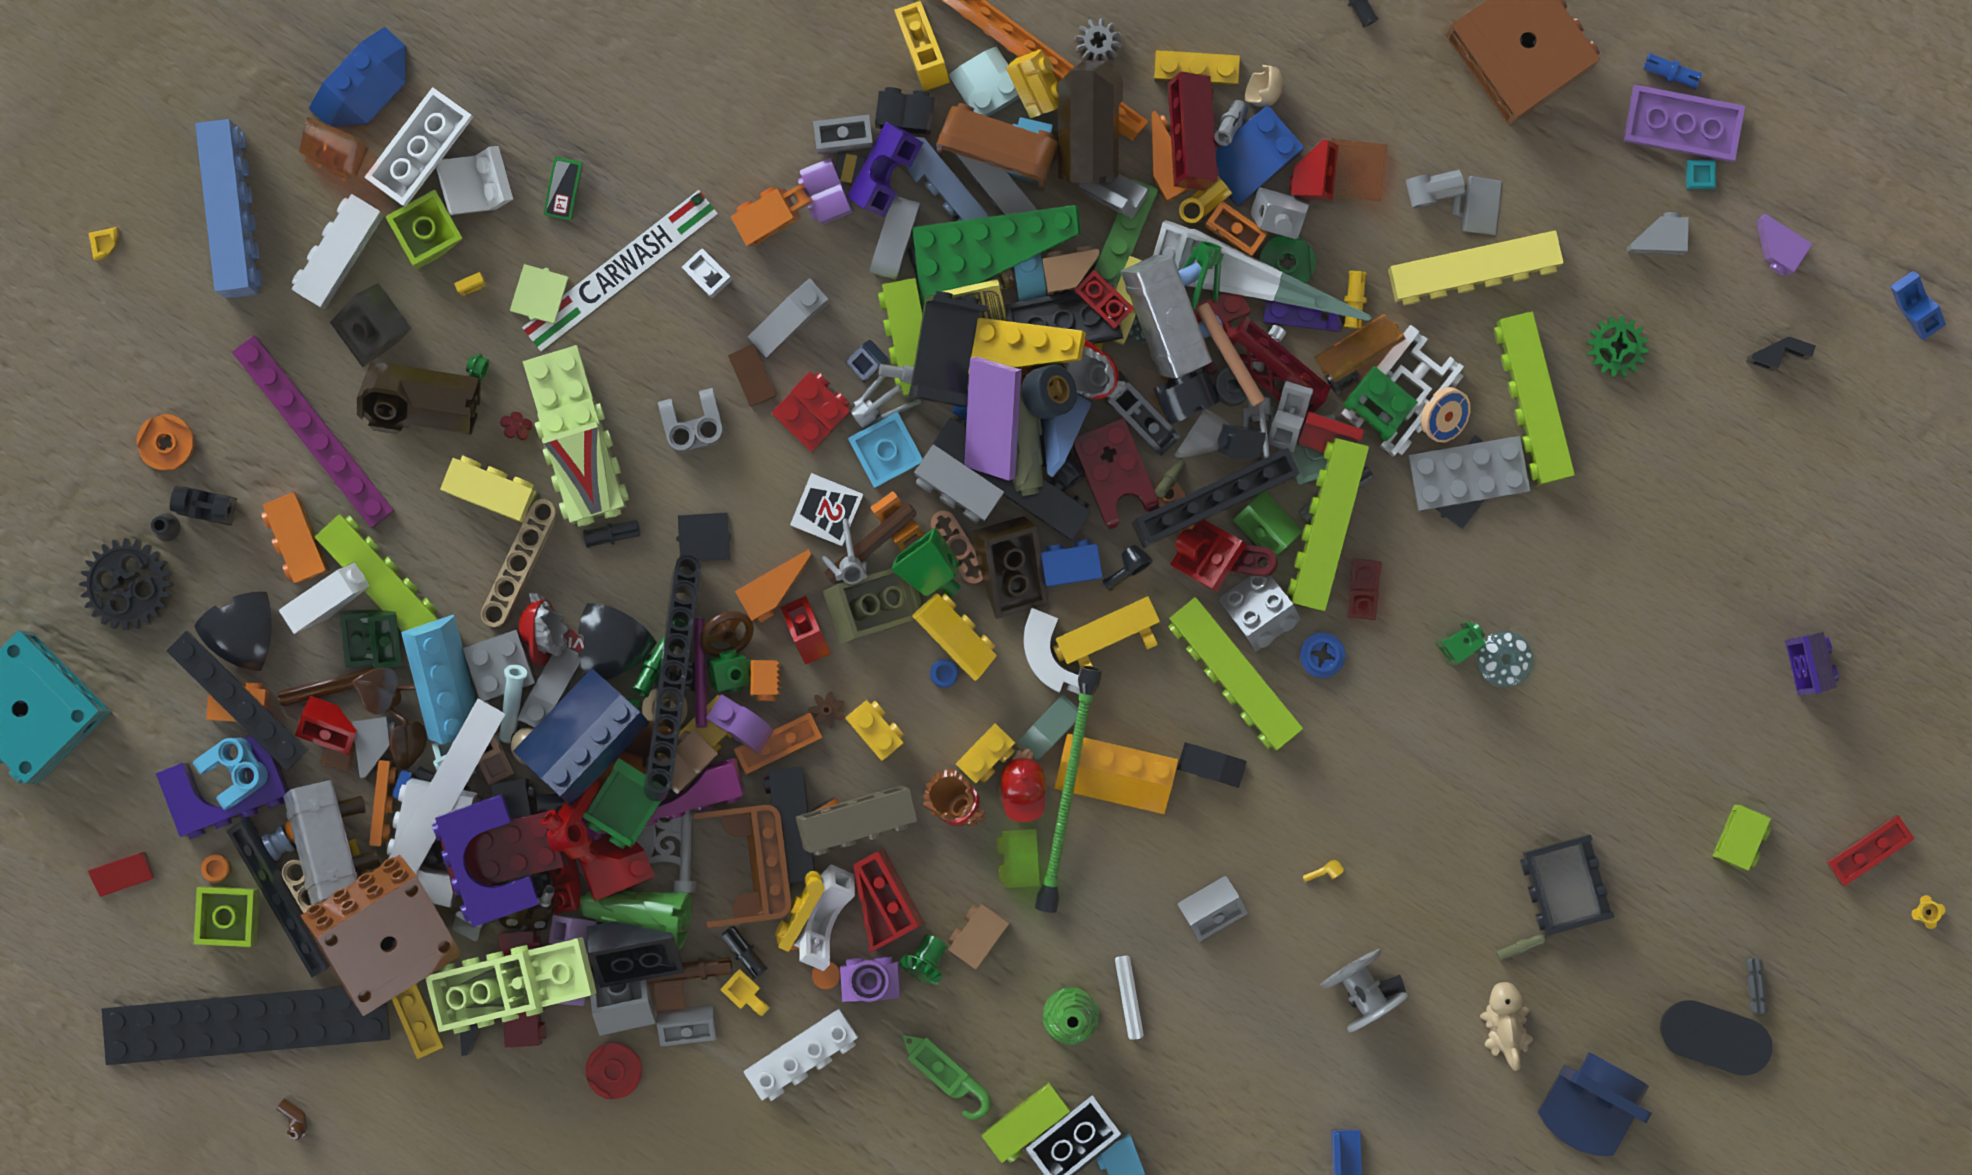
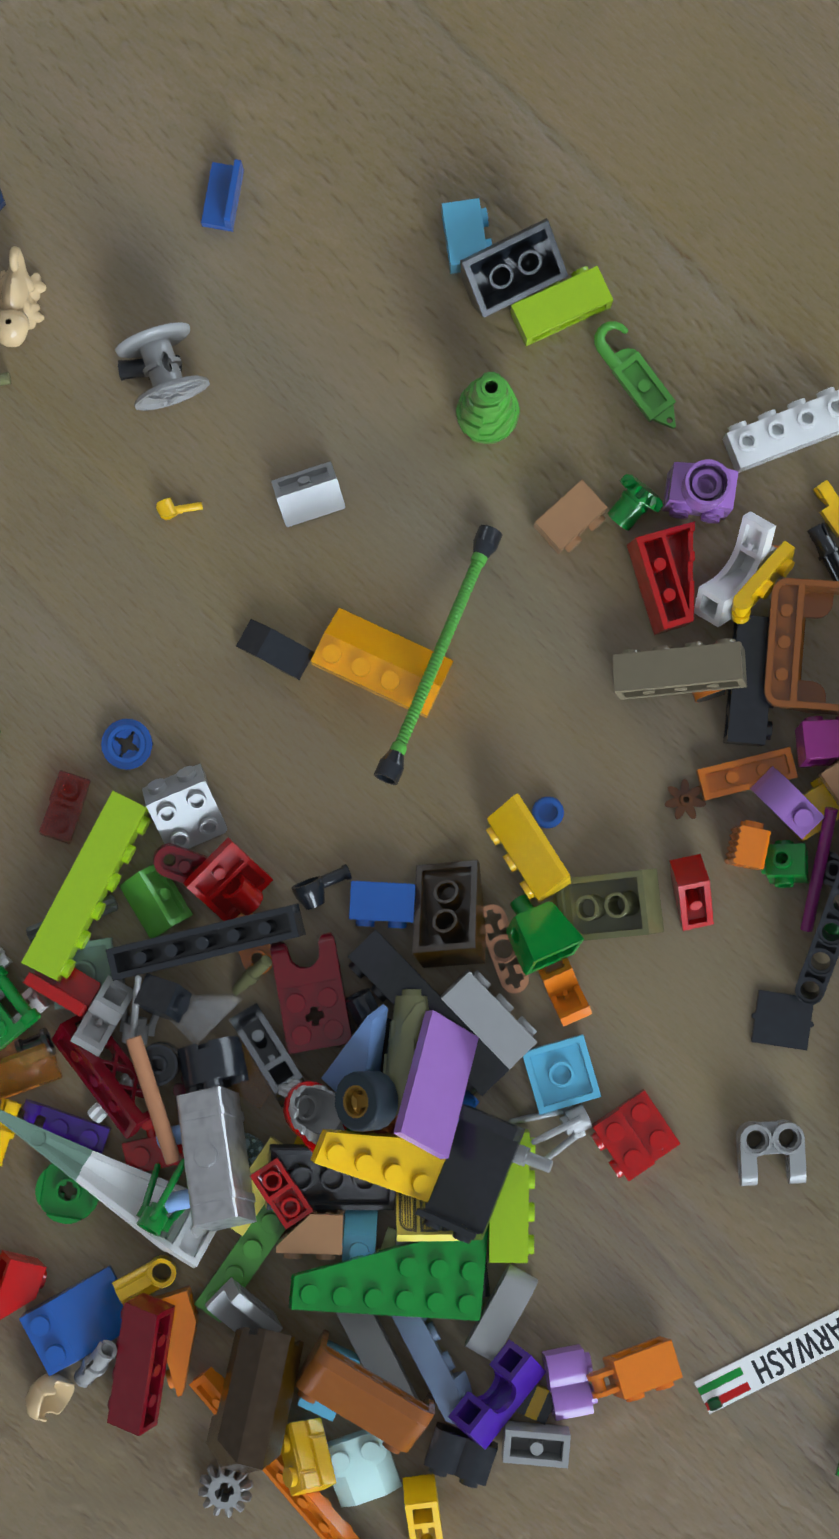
camera: 170 degrees left, 0 degrees up
slope [682,249,733,300] -> none
reddish brown piece [700,611,754,657] -> none
reddish brown tile [728,344,776,407] -> none
orange slope [735,549,813,624] -> none
light grey slope [748,278,830,358] -> none
tile [790,473,864,547] -> none
orange tile [812,961,840,989] -> none
light grey plant [822,518,868,584] -> none
reddish brown axle [824,502,917,584] -> none
dark blue slope [845,340,889,382] -> none
yellow brick [845,700,904,761] -> none
dark orange hair [923,769,986,827] -> none
yellow brick [956,723,1015,783] -> none
red hair [997,749,1047,822] -> none
clear neon green brick [997,829,1040,888] -> none
clear orange tile [998,269,1015,289] -> none
sand green slope [1018,694,1079,761] -> none
white arch [1023,608,1080,694] -> none
yellow brick [1053,596,1160,667] -> none
white axle [1115,955,1144,1040] -> none
yellow plate [1154,50,1240,85] -> none
lime brick [1168,597,1303,750] -> none
orange brick [1204,201,1268,257] -> none
light grey torso [1250,187,1310,239] -> none

